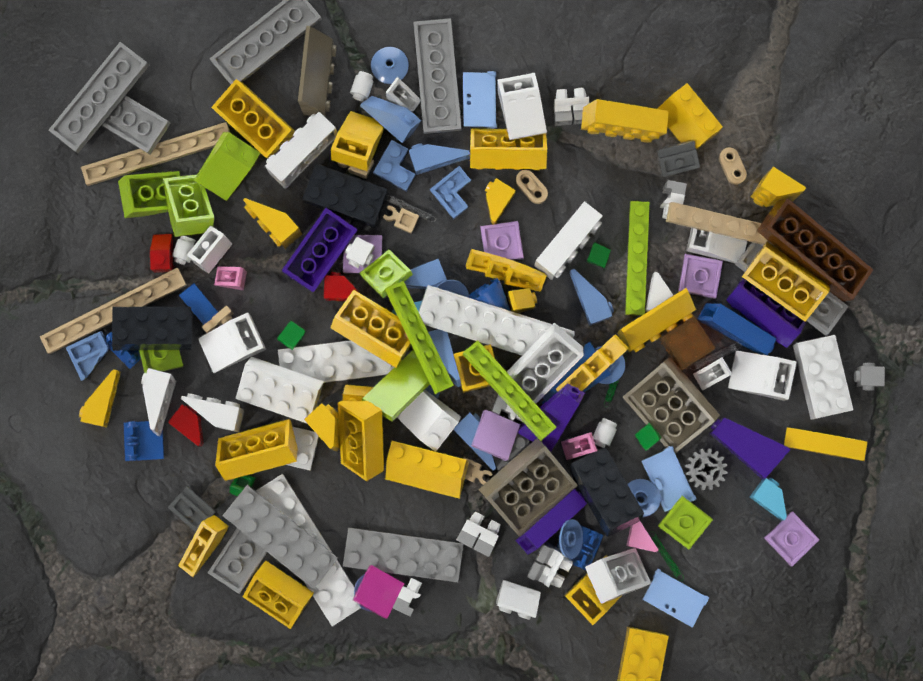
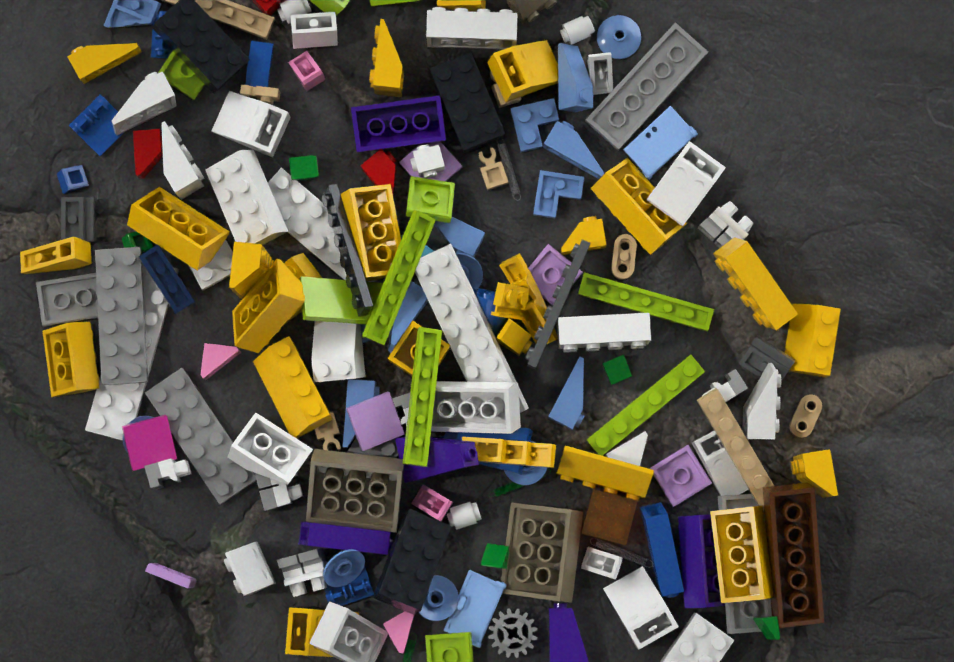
camera: 50 degrees right, 0 degrees up
none -> blue slope [57,165,89,194]
none -> dark blue plate [138,245,195,314]
none -> lavender tile [145,563,197,588]
none -> bright pink slope [201,343,241,380]
none -> white slope [227,413,313,485]
none -> black plate [322,184,373,317]
none -> yellow plate [491,282,529,320]
none -> dark grey plate [525,239,590,370]
none -> lime plate [578,272,714,332]
none -> white slope [742,363,781,439]
none -> green slope [753,616,780,640]

